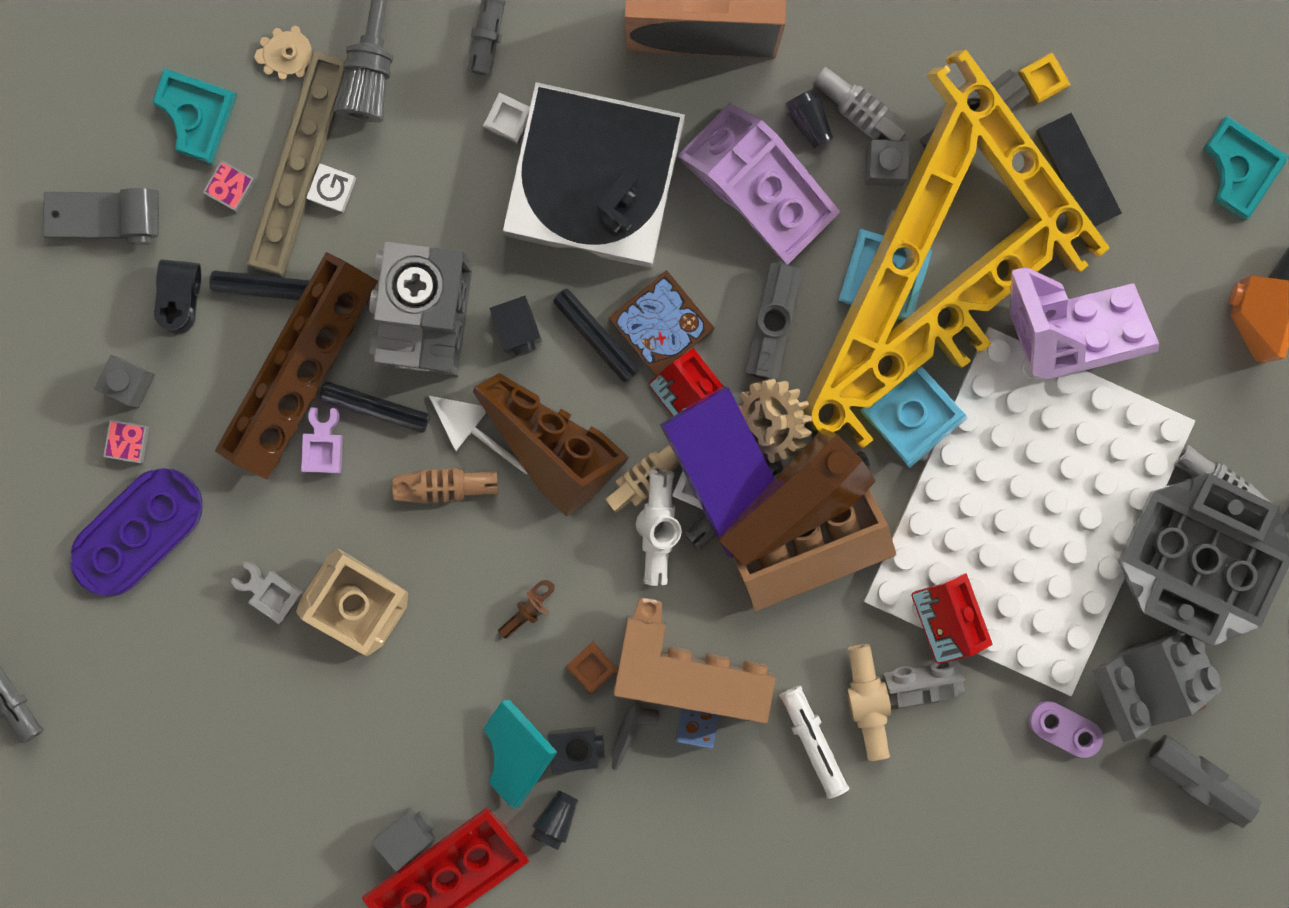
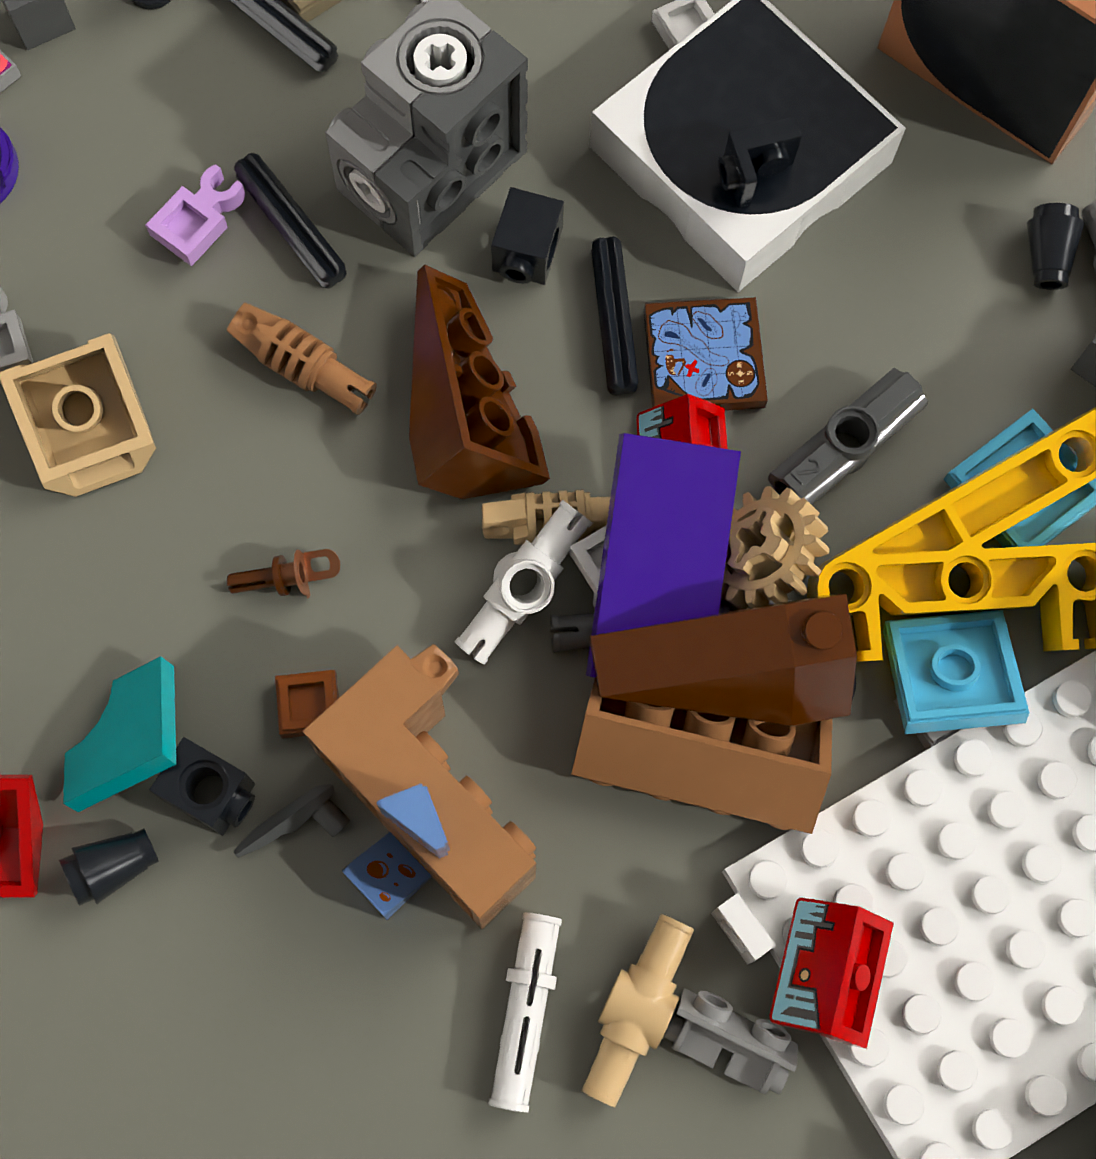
camera: 30 degrees right, 15 degrees down
reddish brown brick [215,252,378,480] -> none
white piece [429,396,528,474] -> none
lavender bracket [677,103,840,265] -> none
none -> medium blue slope [376,783,450,858]
none -> white tile [711,893,776,965]

